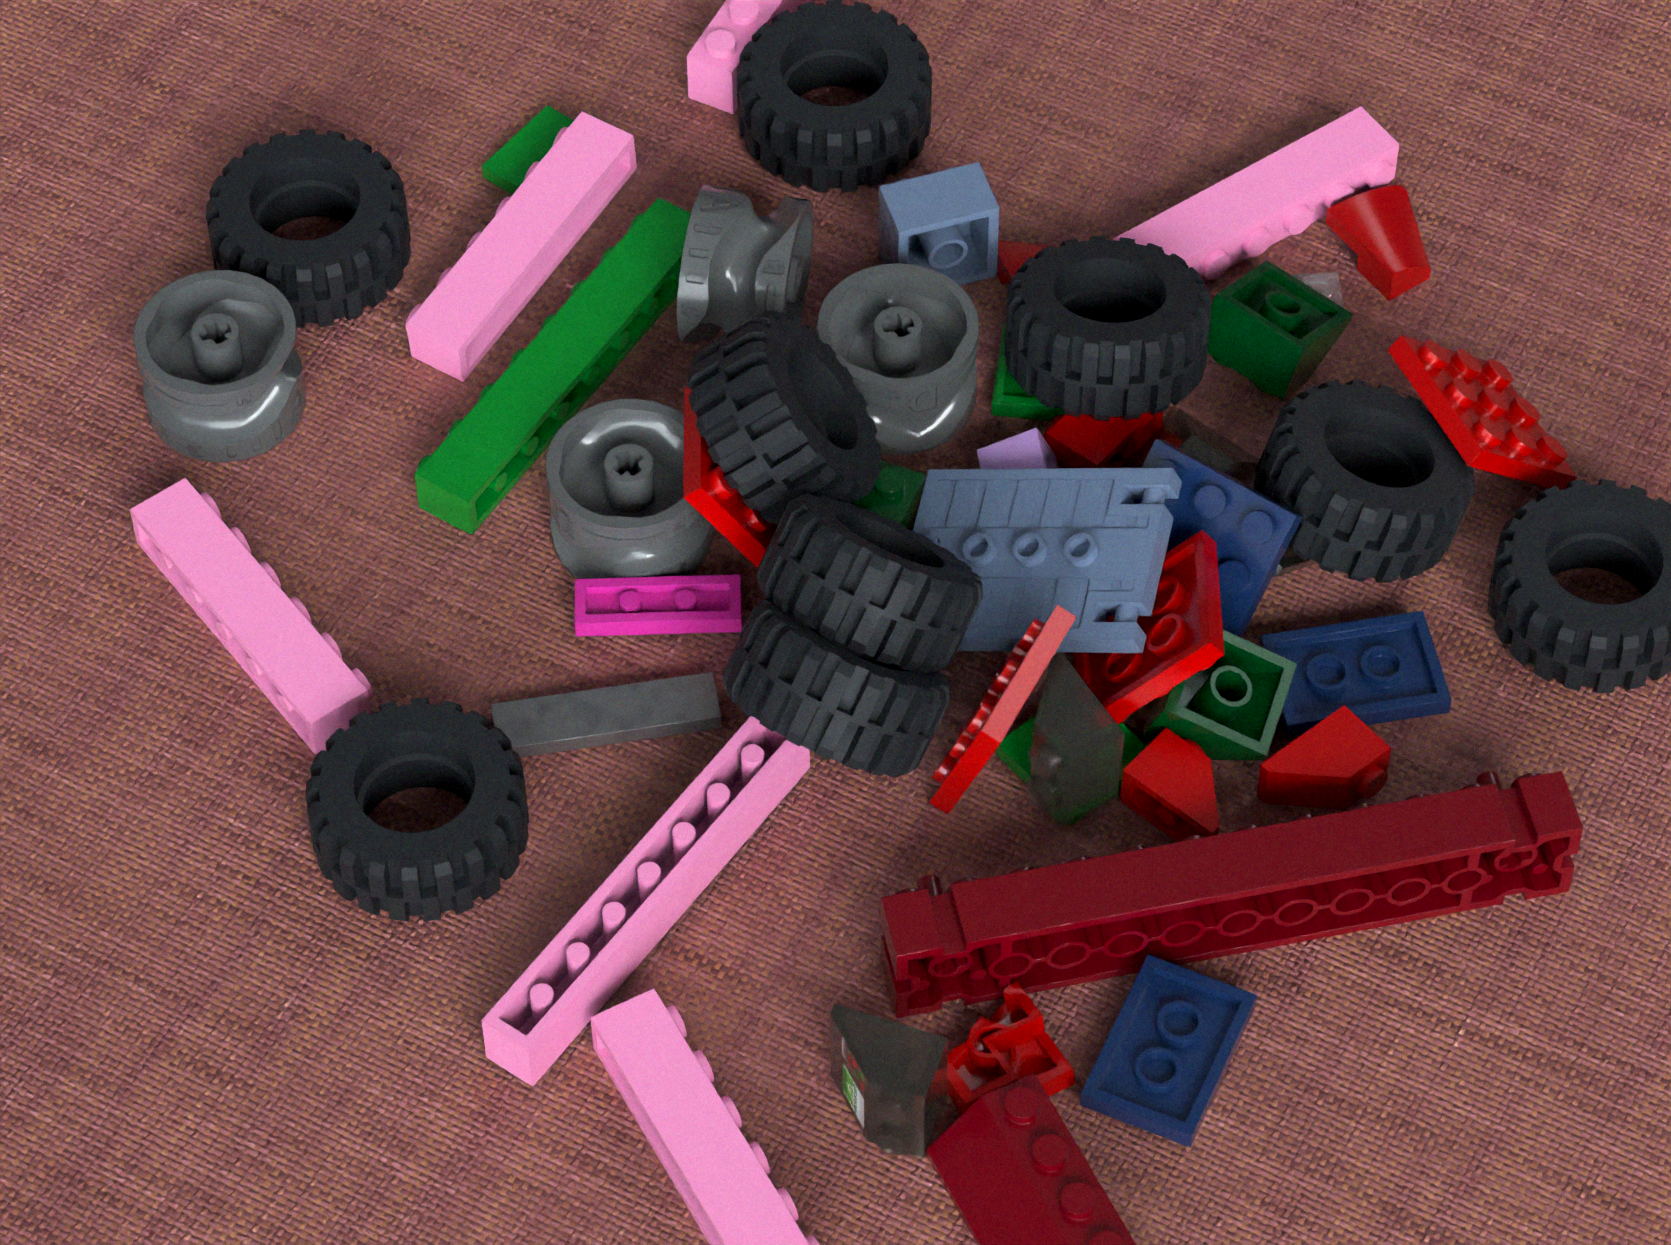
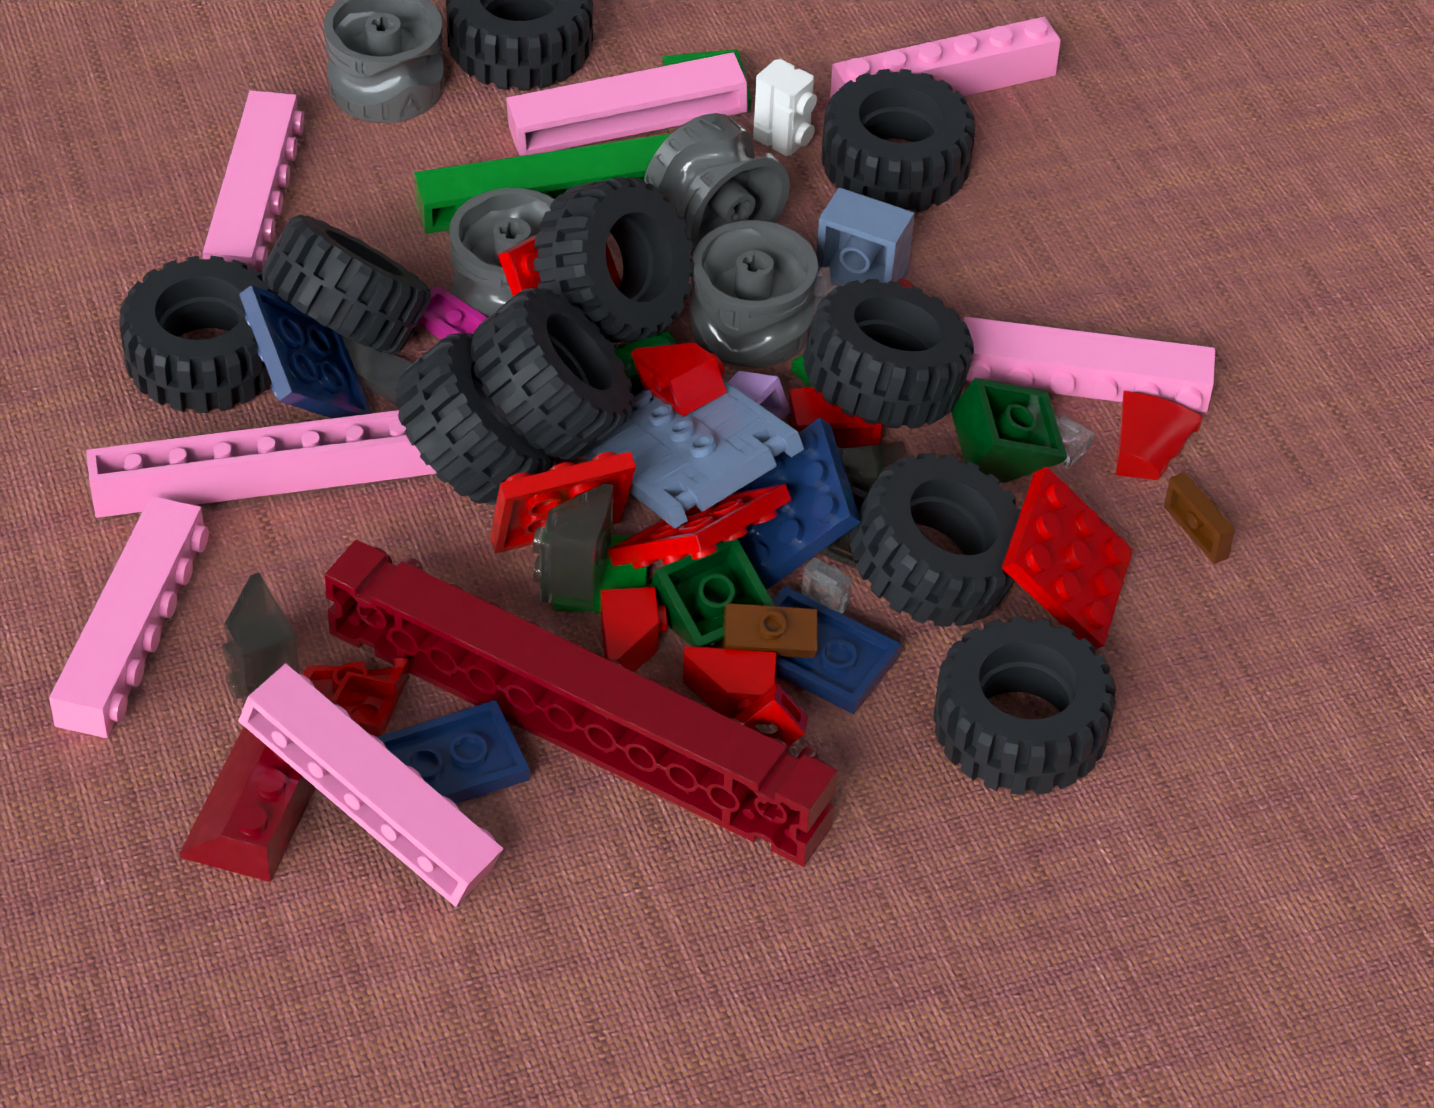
camera: 40 degrees right, 5 degrees down
none -> bright pink brick [238,663,504,907]
none -> dark blue plate [239,285,372,419]
none -> black tyre [262,214,431,355]
none -> red slope [631,343,727,417]
none -> reddish brown plate [723,603,817,658]
none -> red brick [735,683,808,747]
none -> white brick [753,59,817,156]
none -> clear plate [802,557,851,614]
none -> reddish brown plate [1164,472,1235,564]

